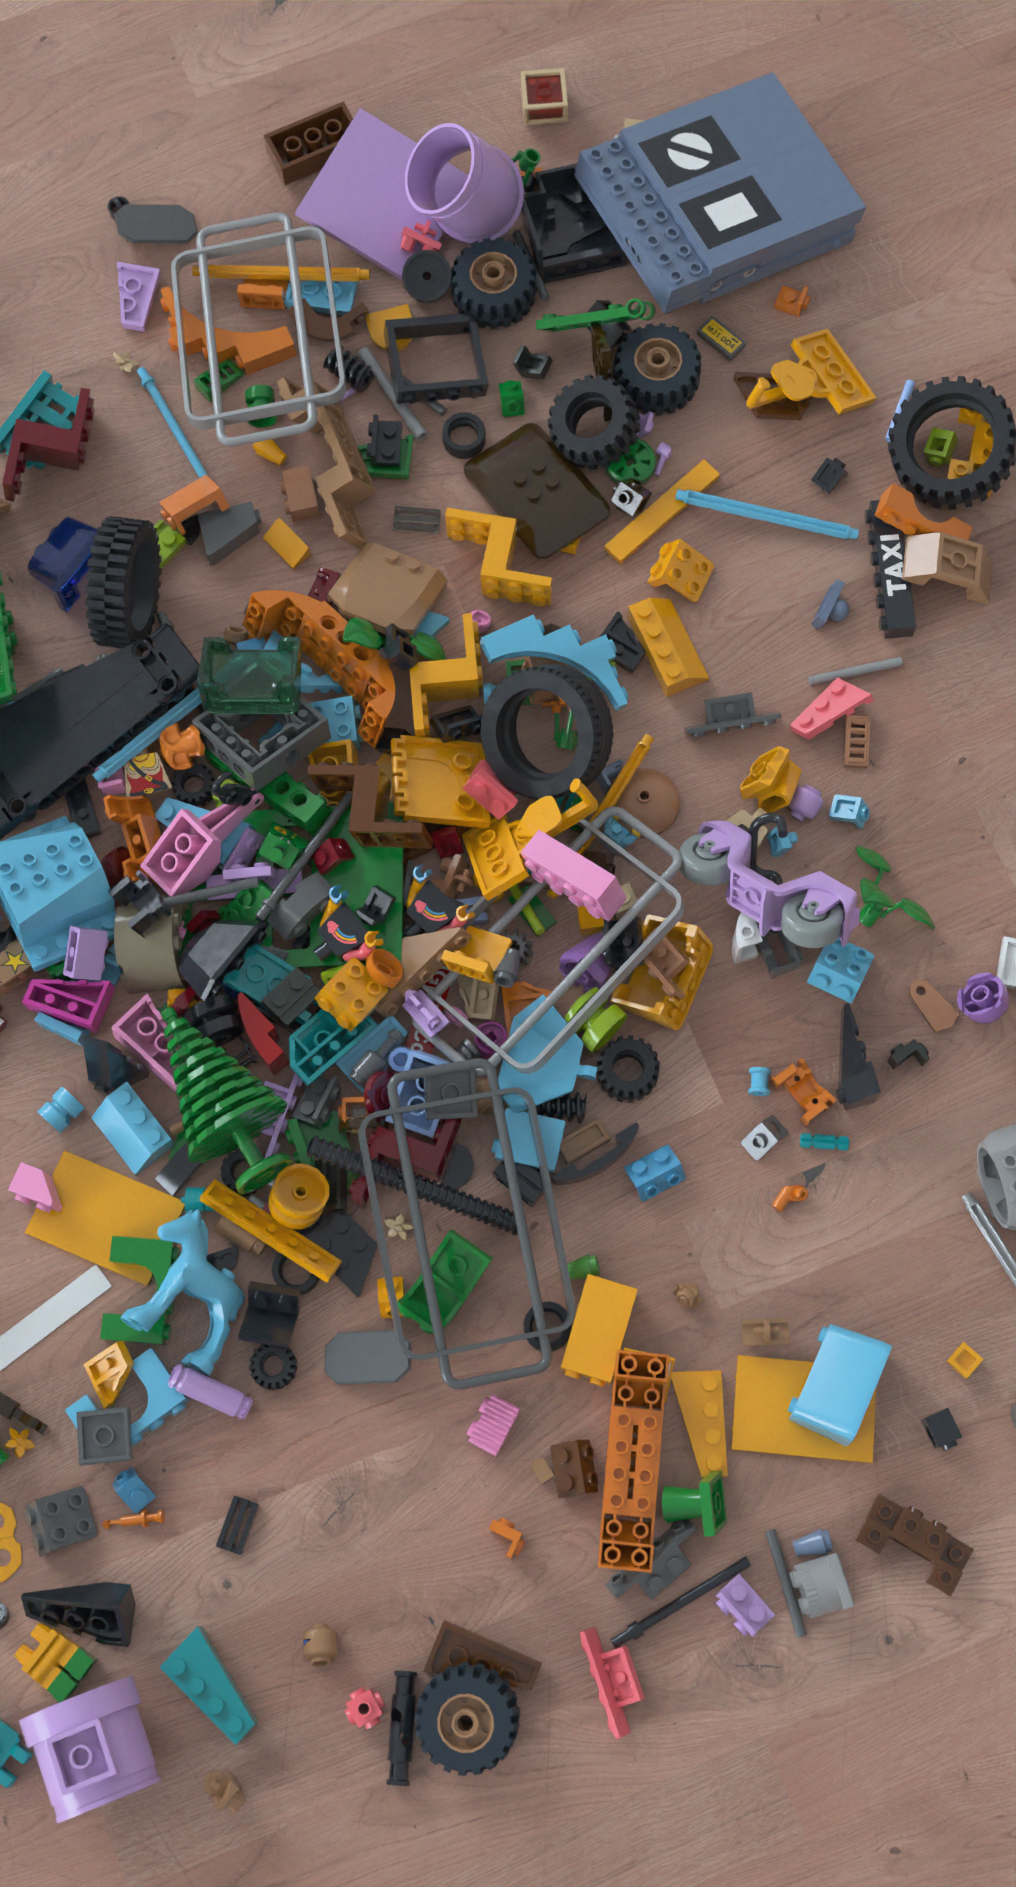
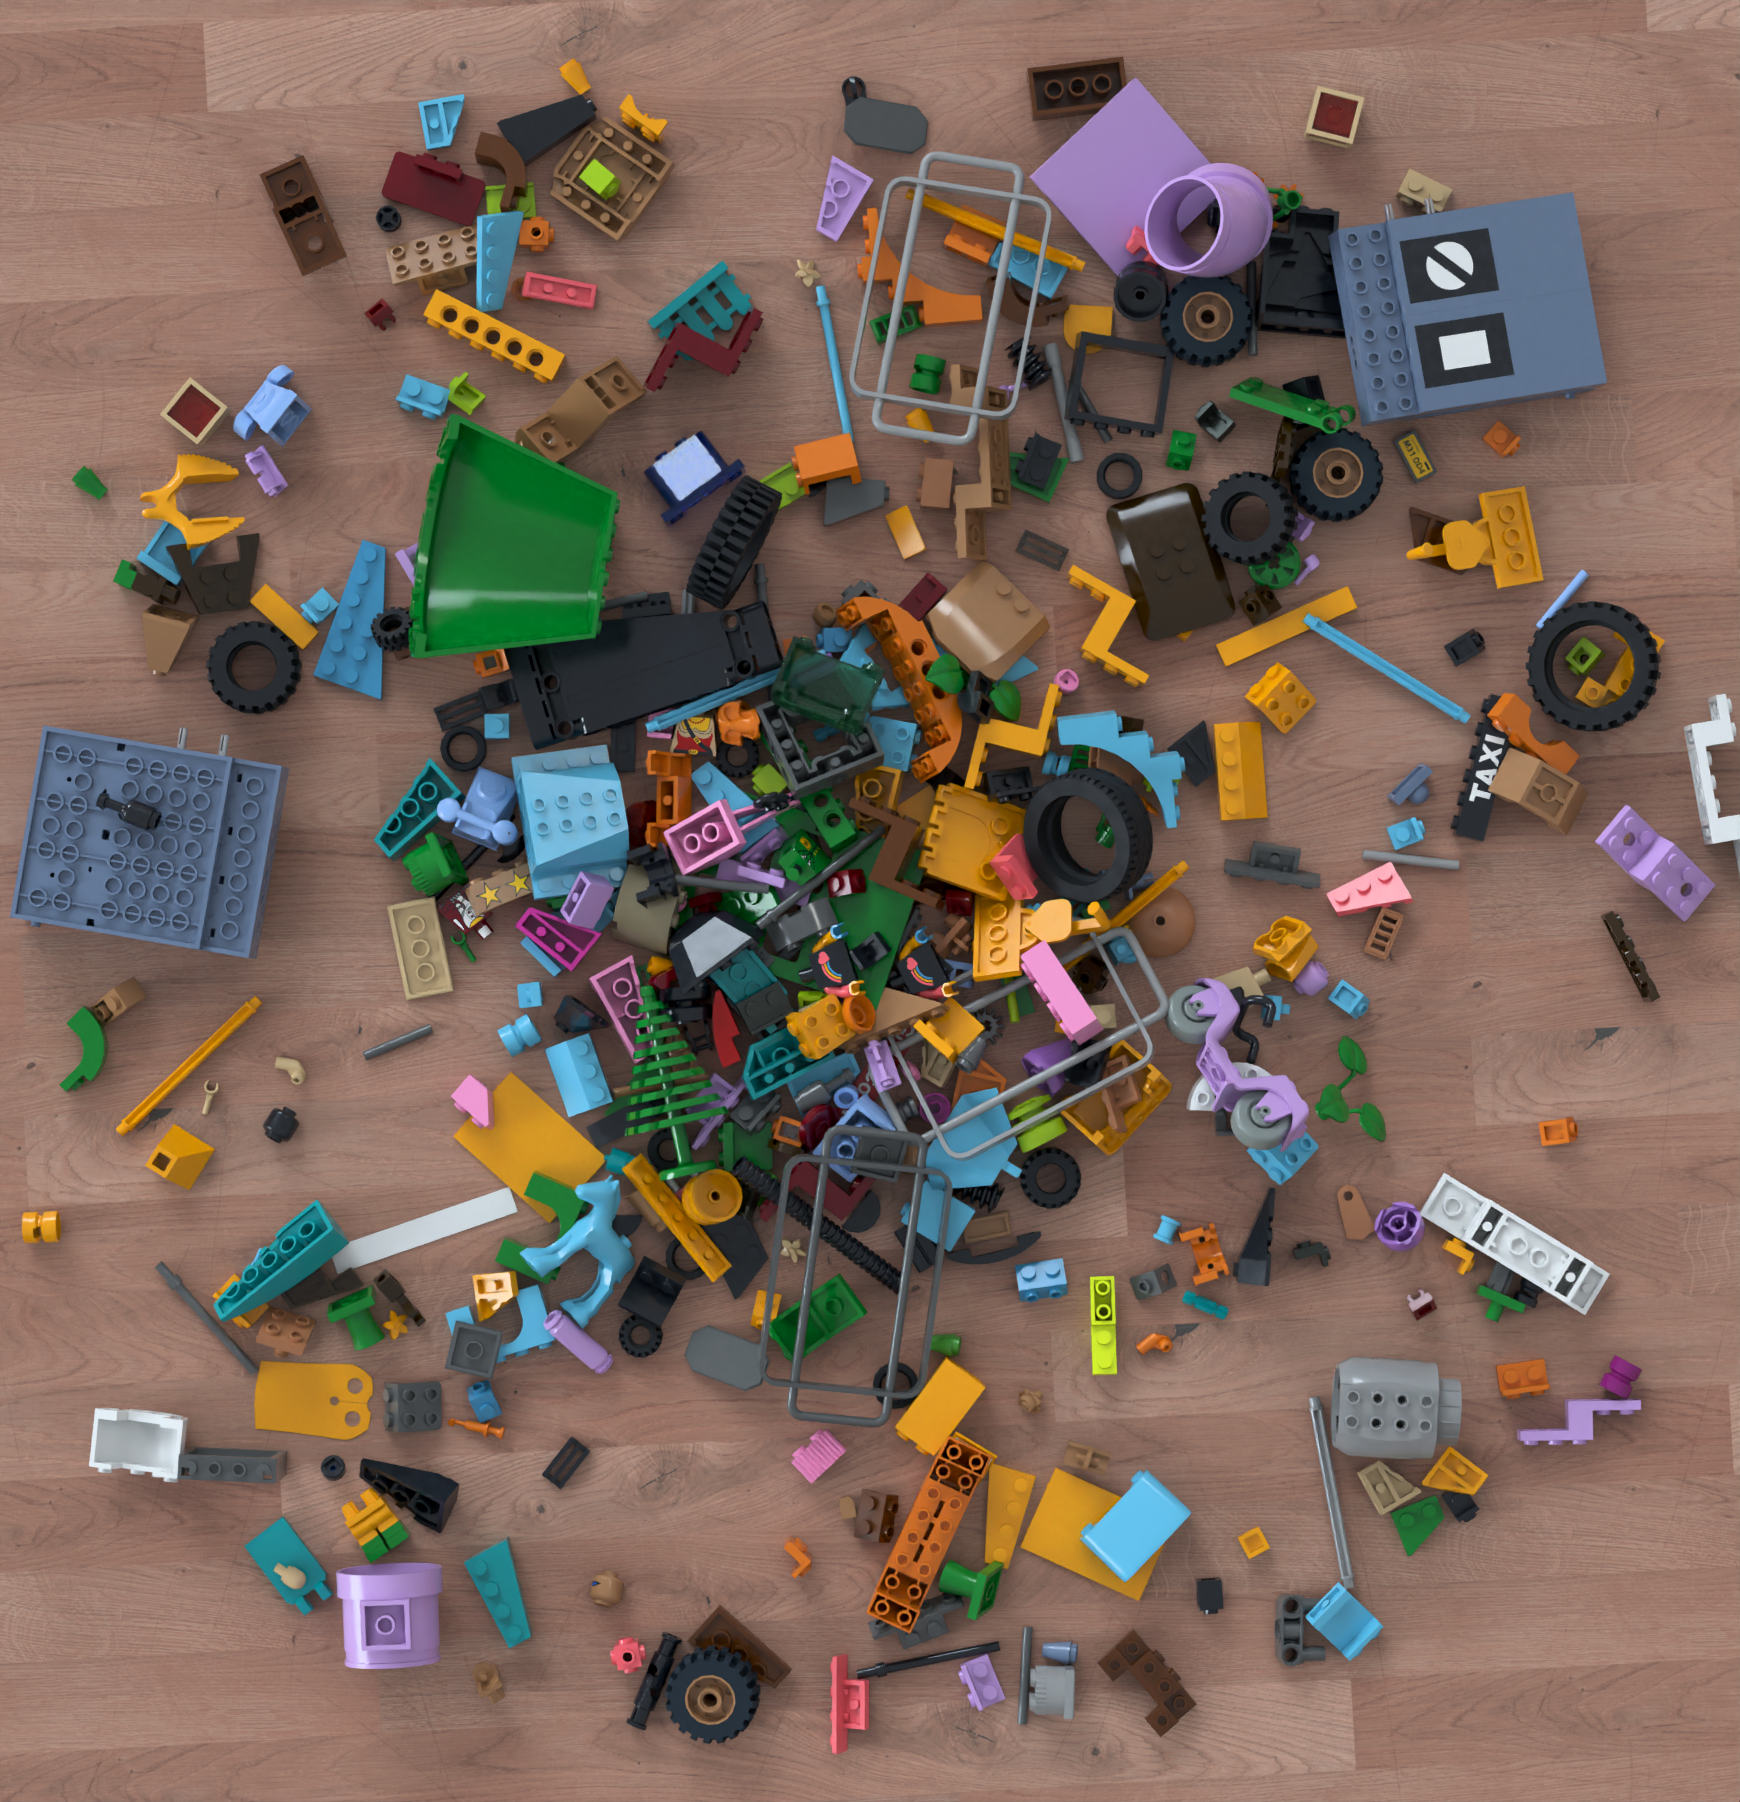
camera: 15 degrees right, 15 degrees up
none -> medium azure bracket [517,982,544,1008]
none -> neon yellow slope [1090,1276,1117,1376]
none -> medium azure bracket [1386,817,1426,850]

